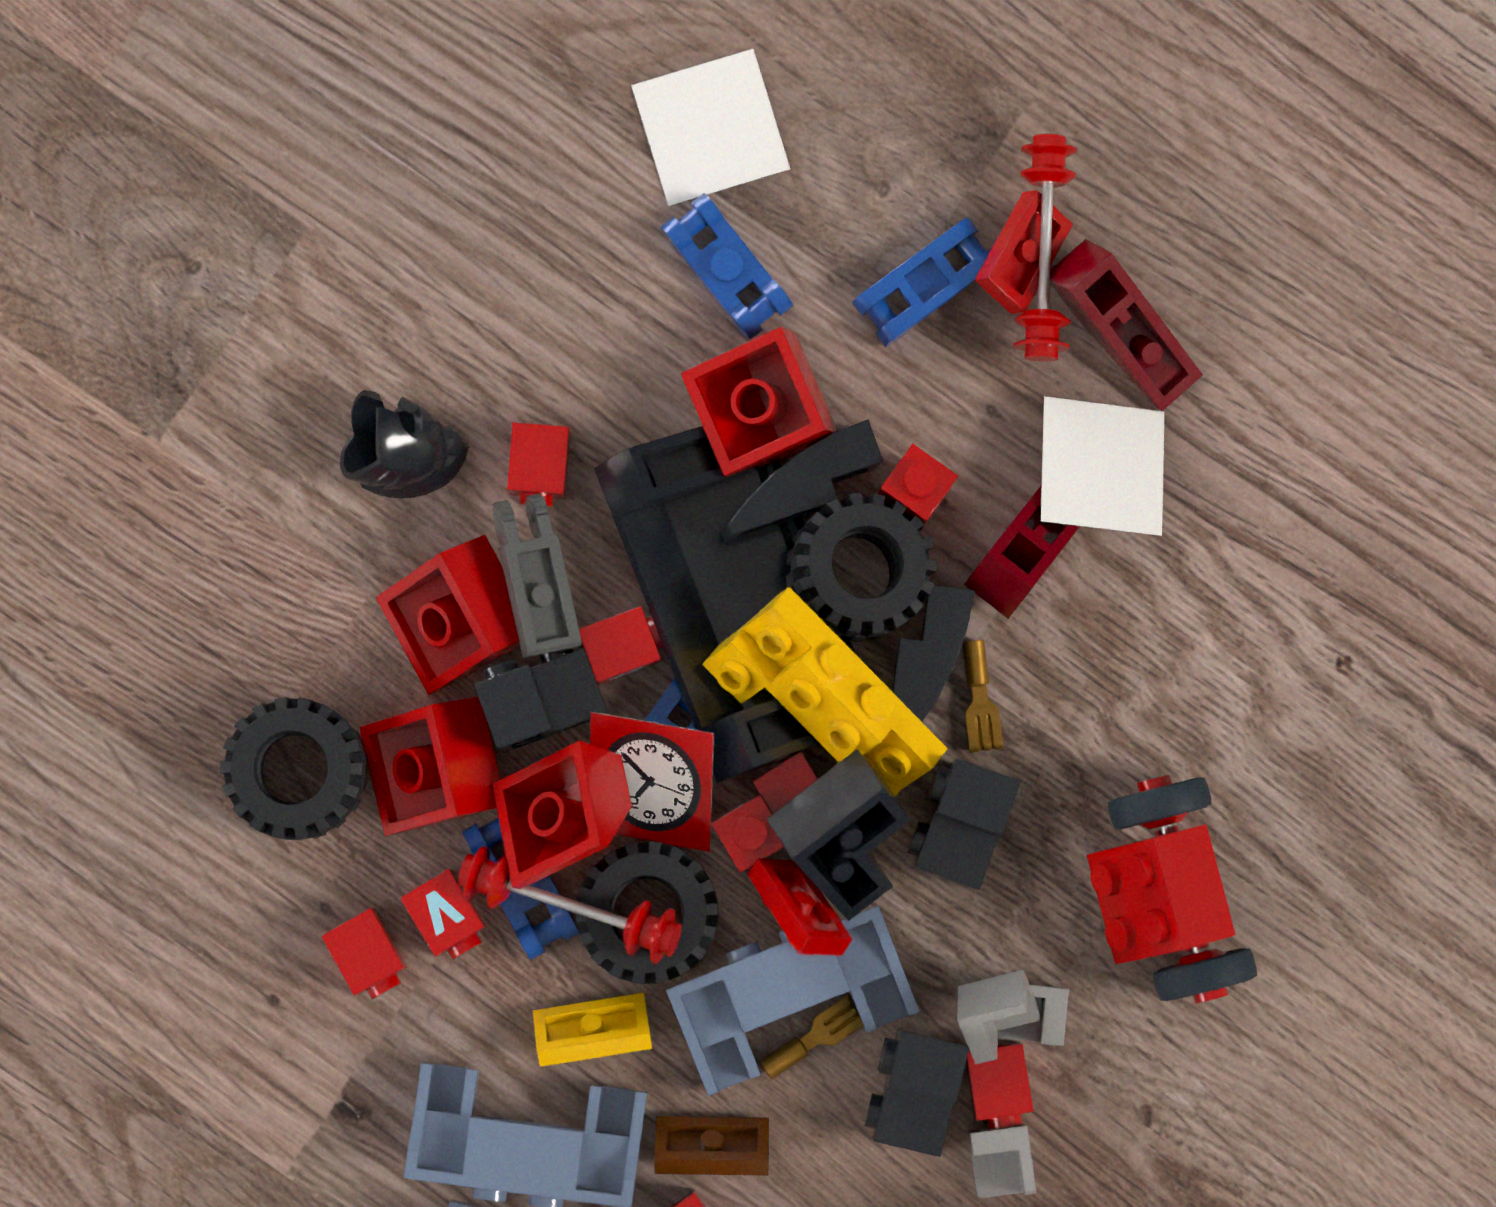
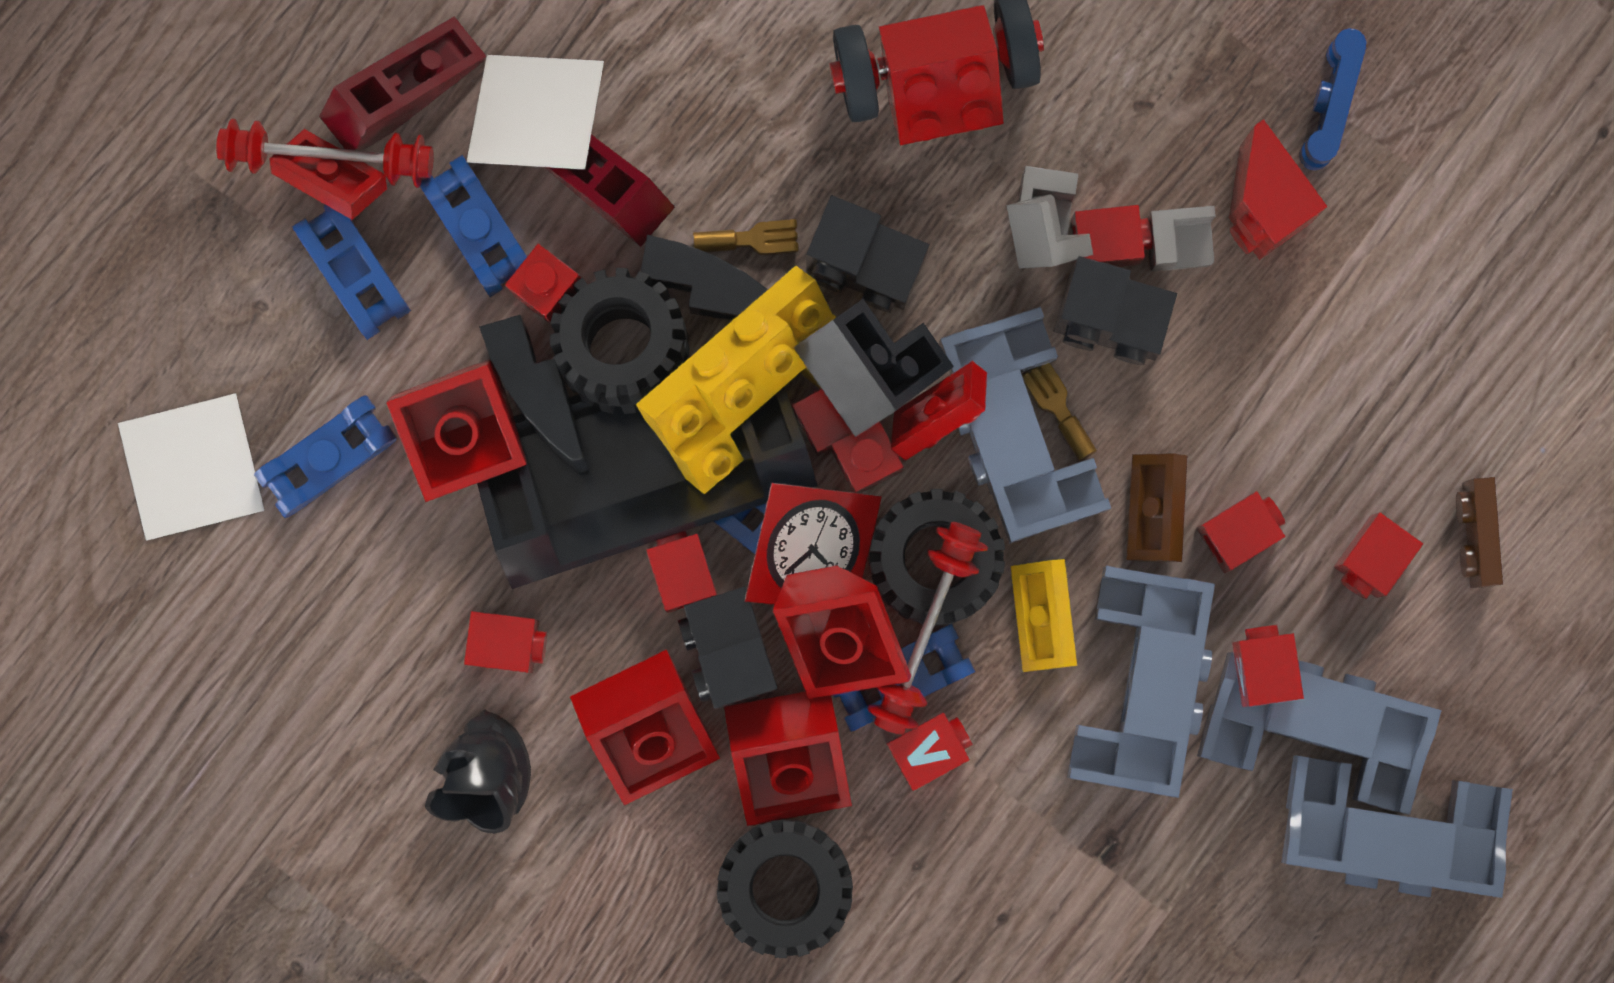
camera: 85 degrees left, 0 degrees up
red brick [321,908,408,1000] -> none
dark grey hinge [492,494,582,659] -> none
none -> blue plate [420,154,527,297]

